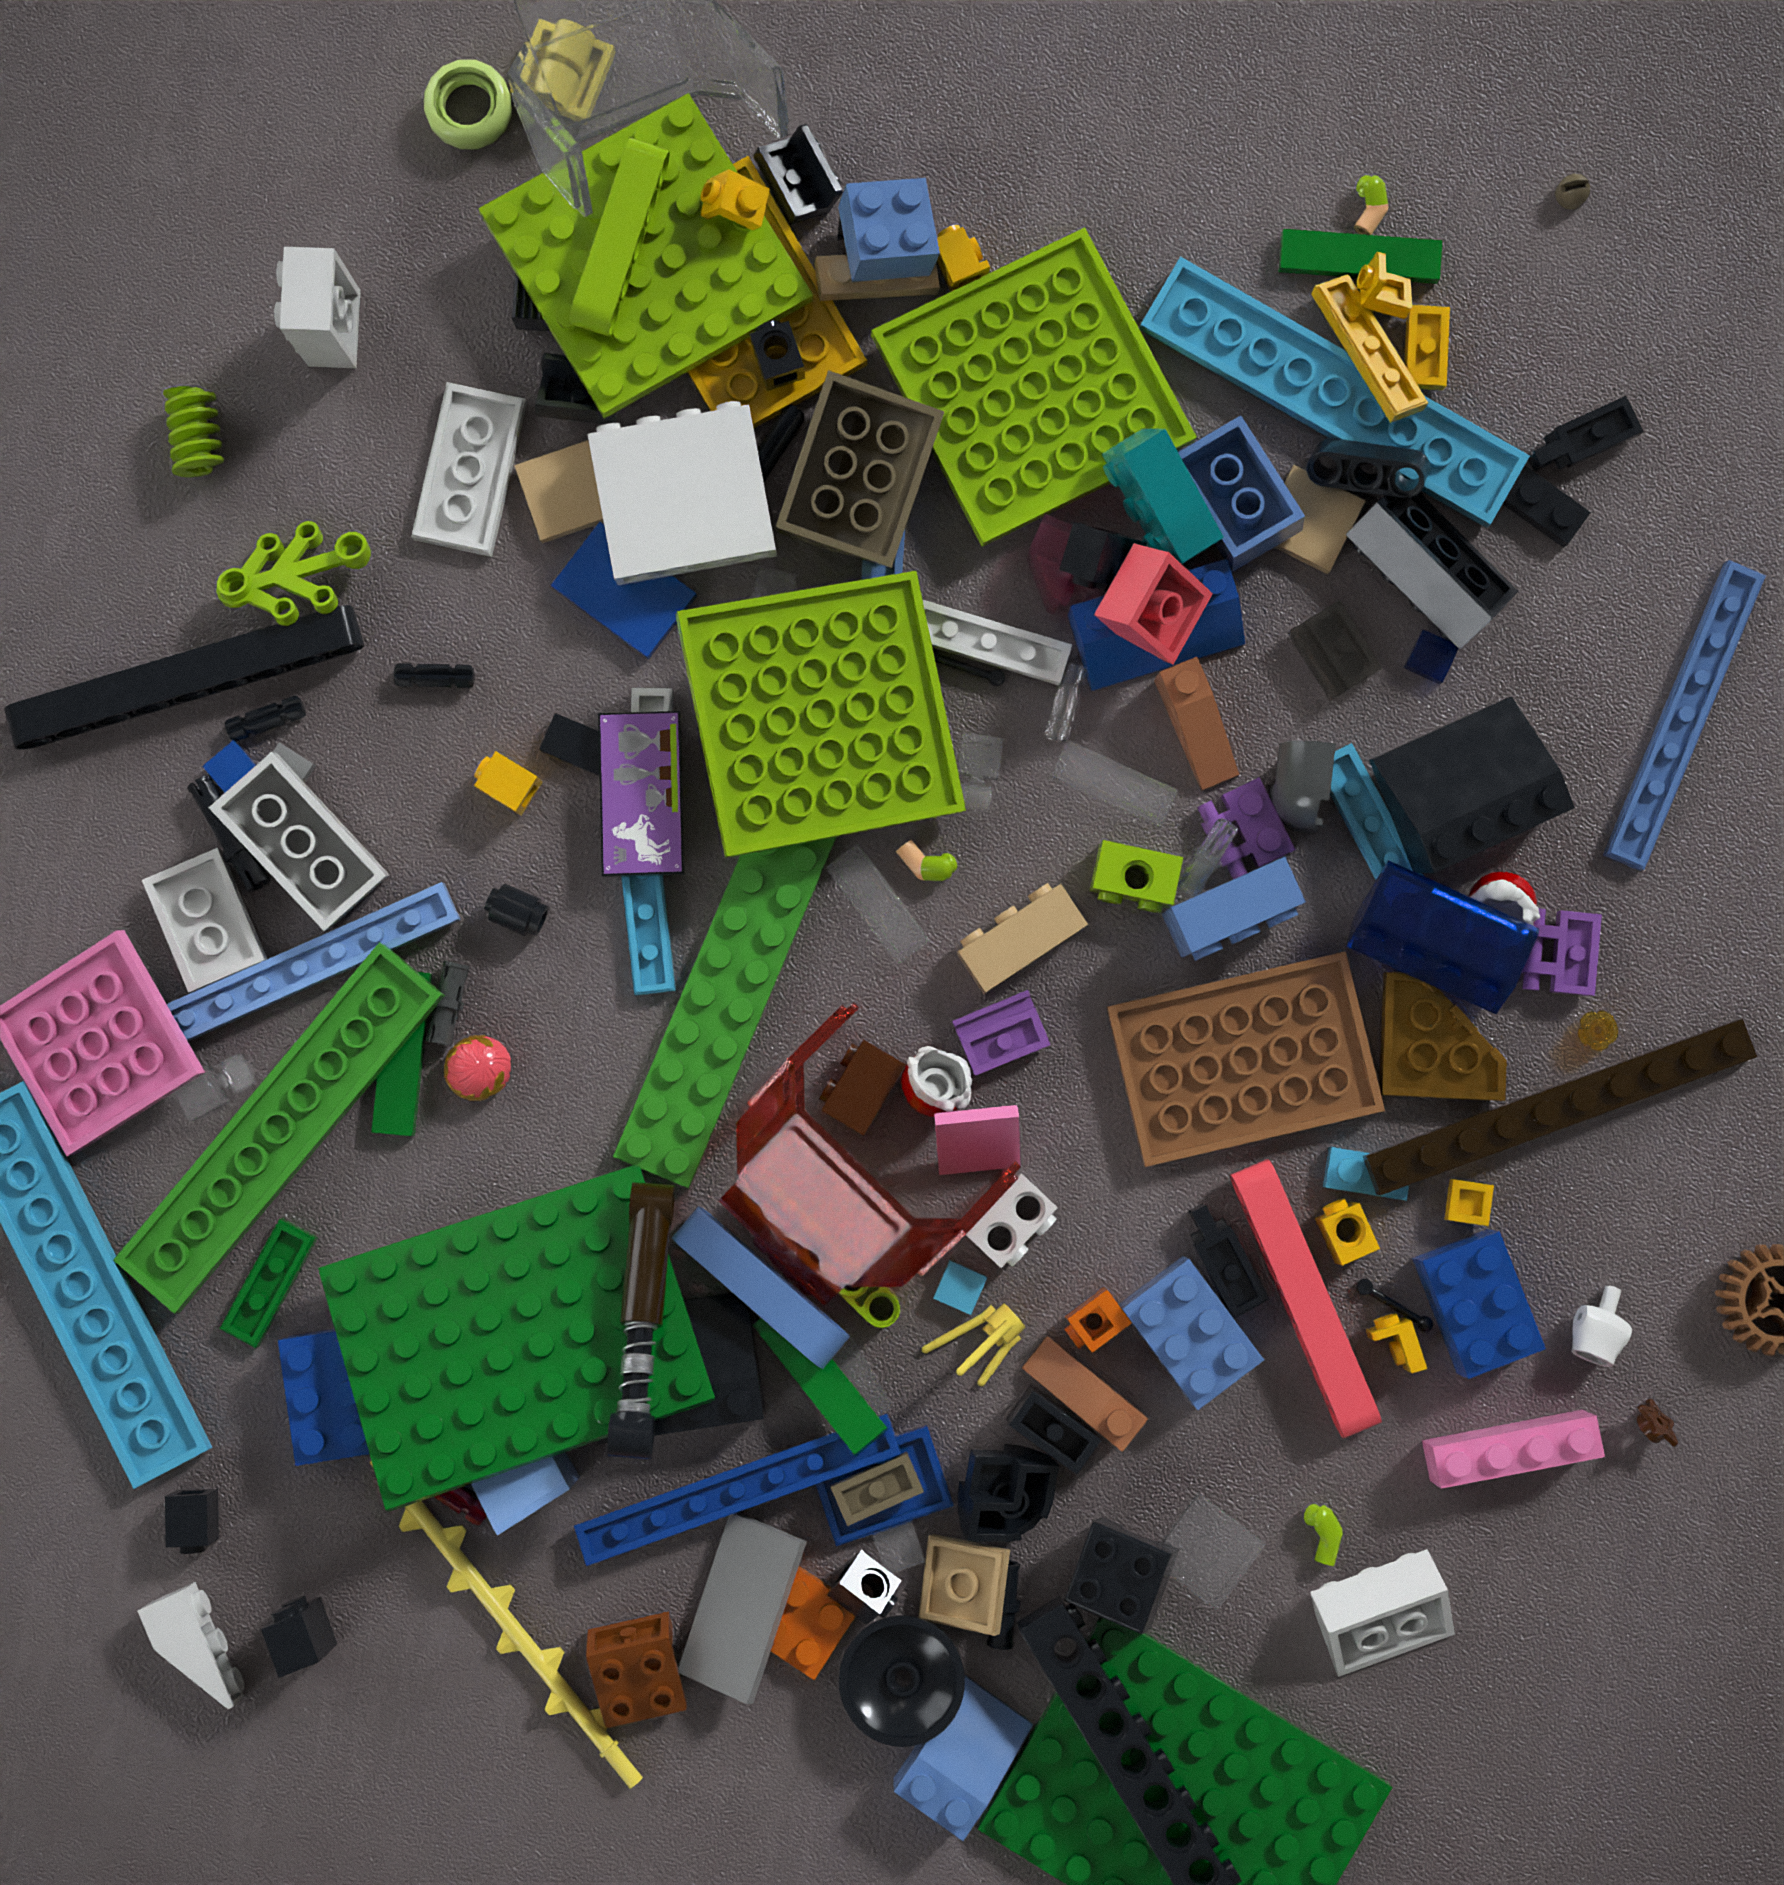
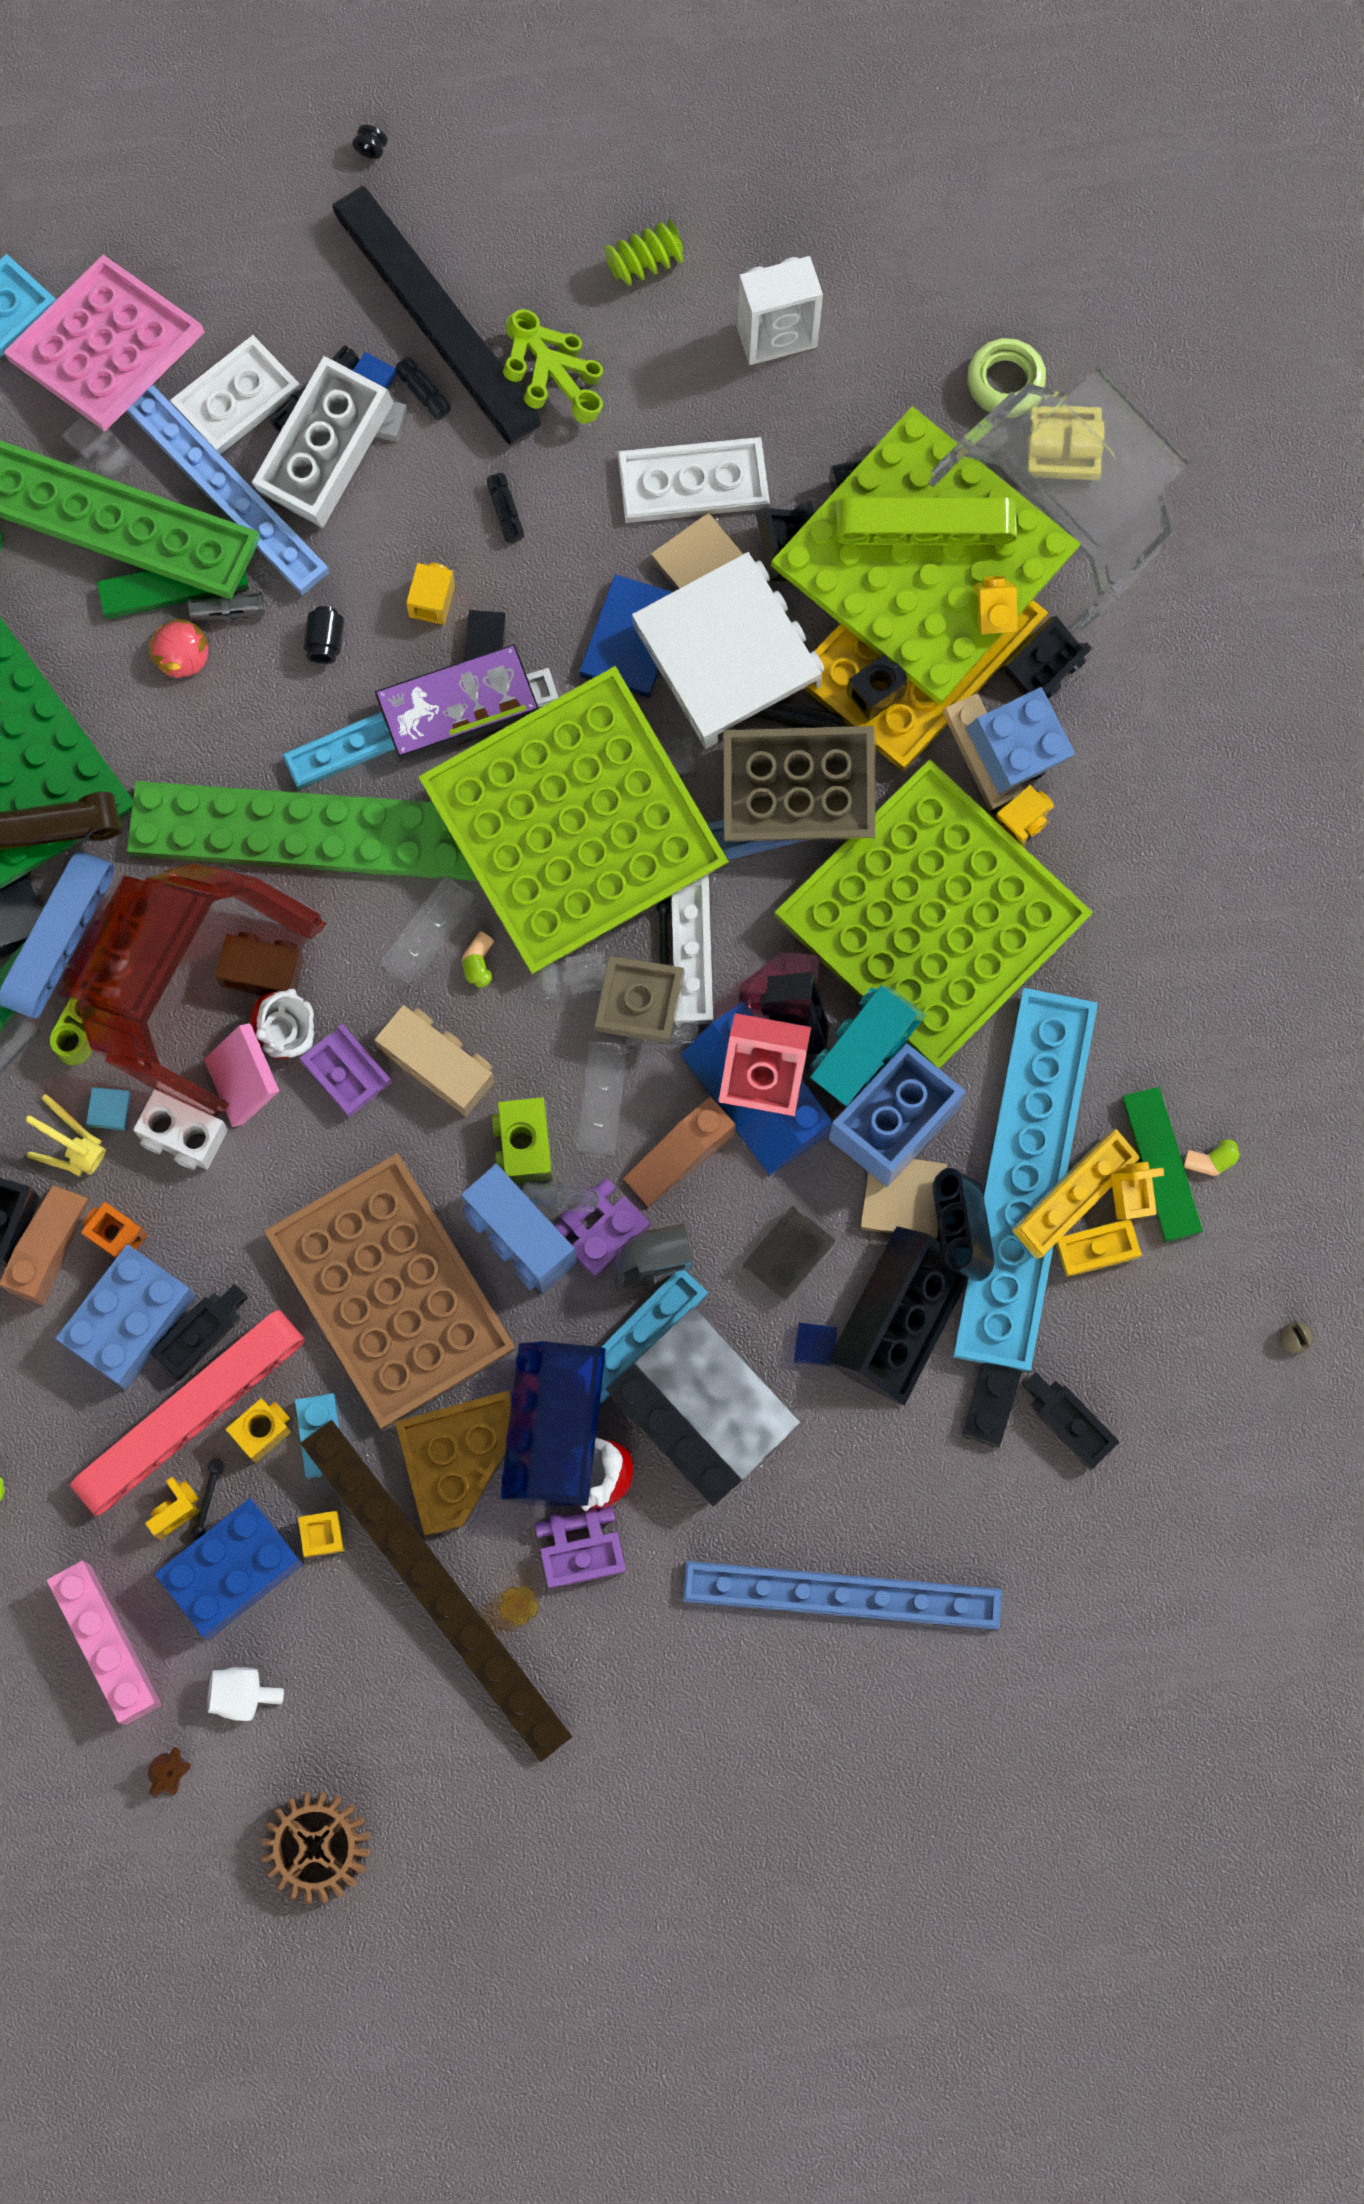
camera: 75 degrees right, 10 degrees down
none -> dark tan plate [594,956,685,1044]

